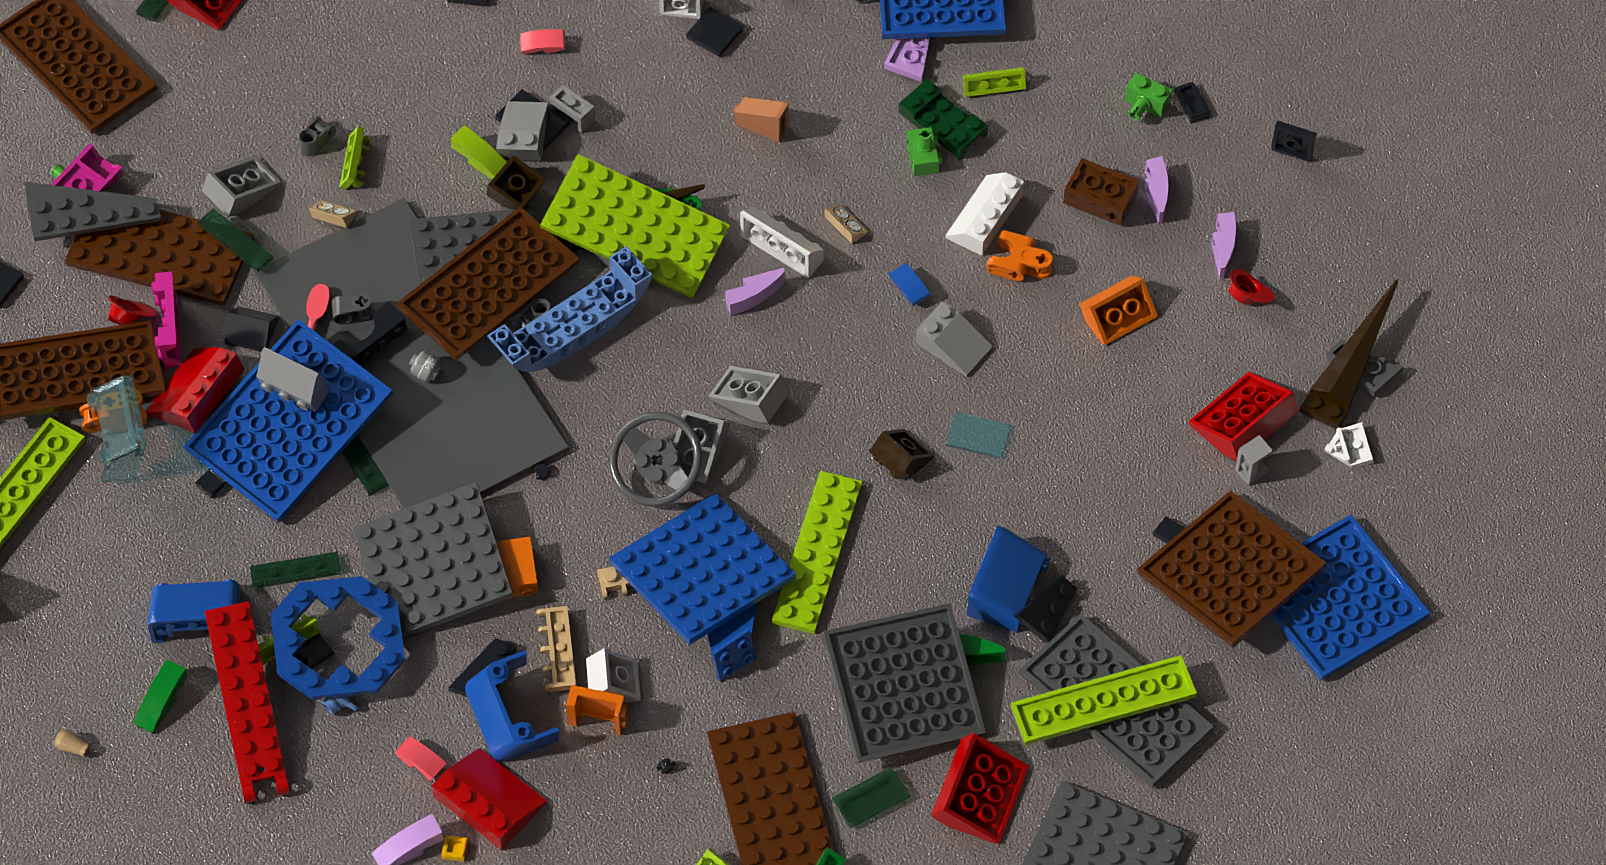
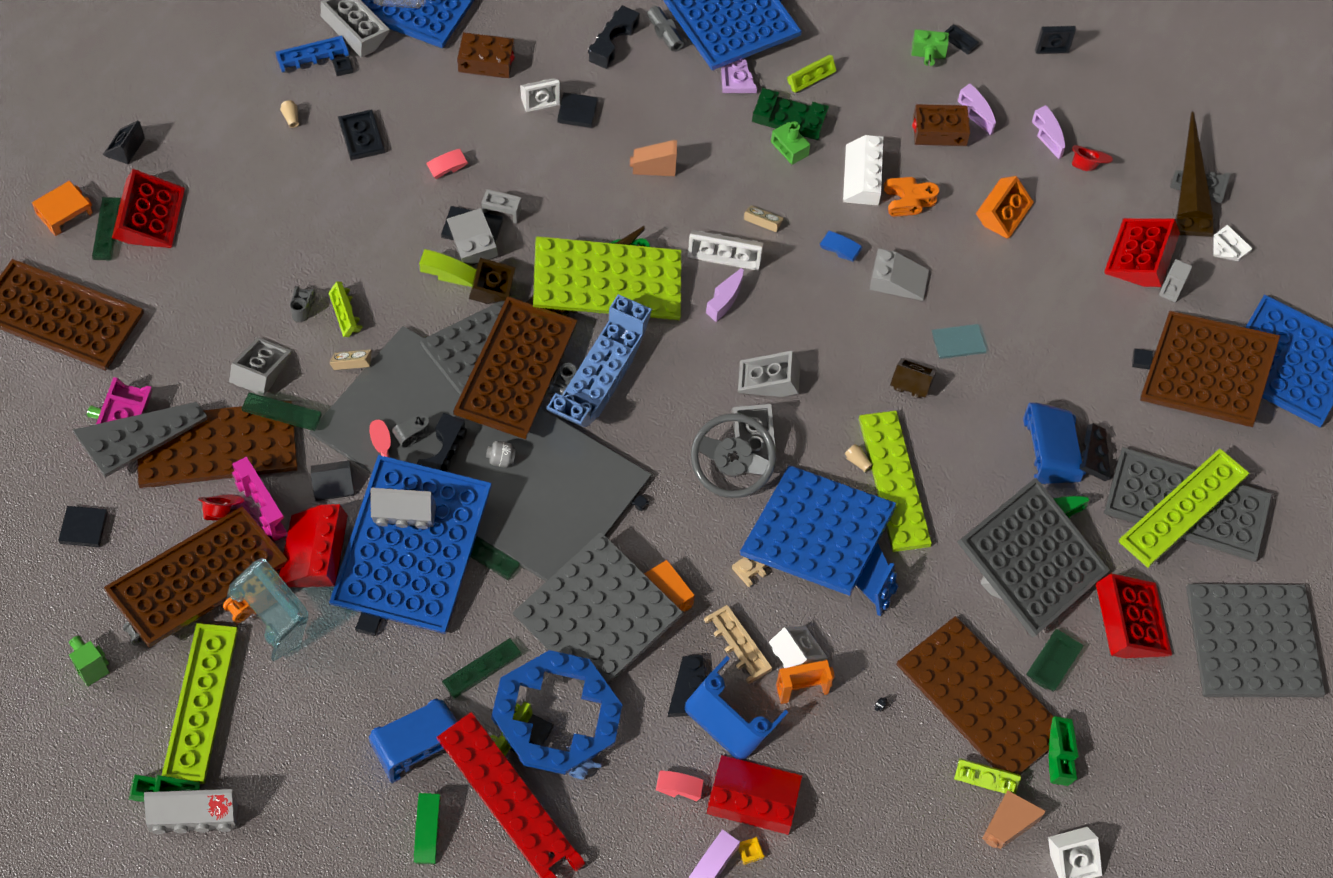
camera: 30 degrees left, 0 degrees up
none -> tan cone [845,444,872,472]

